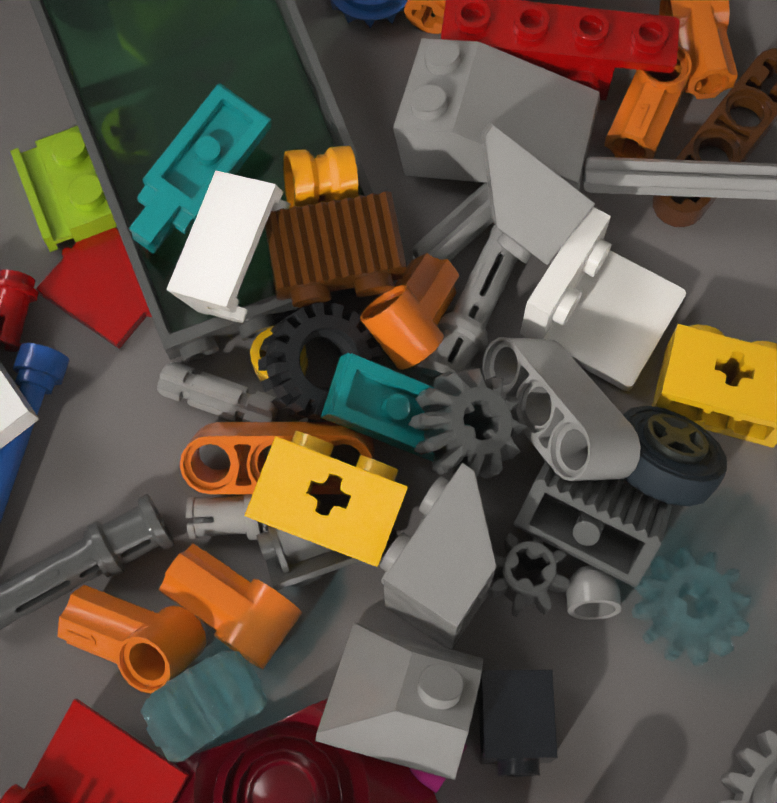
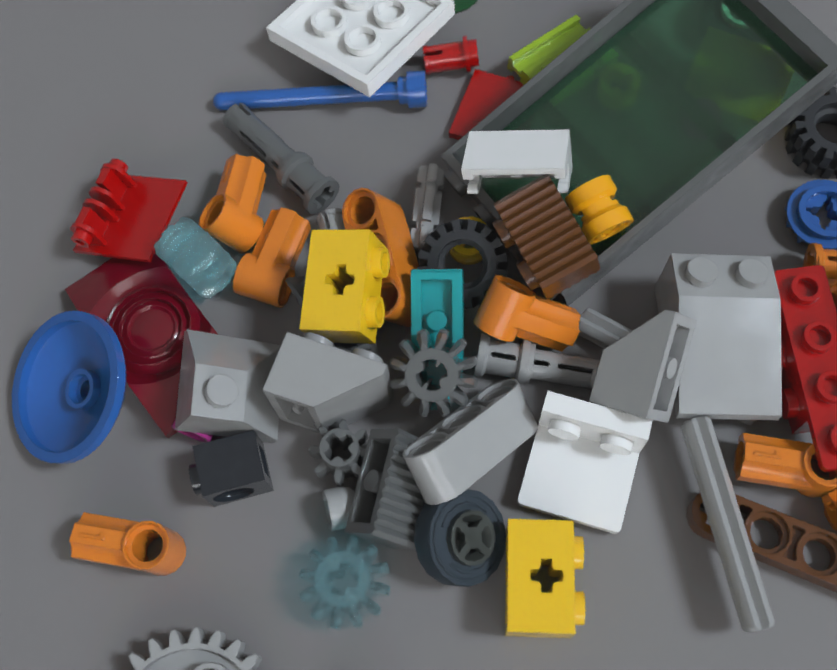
camera: 80 degrees right, 0 degrees up
teal hinge [129,83,272,254] -> none

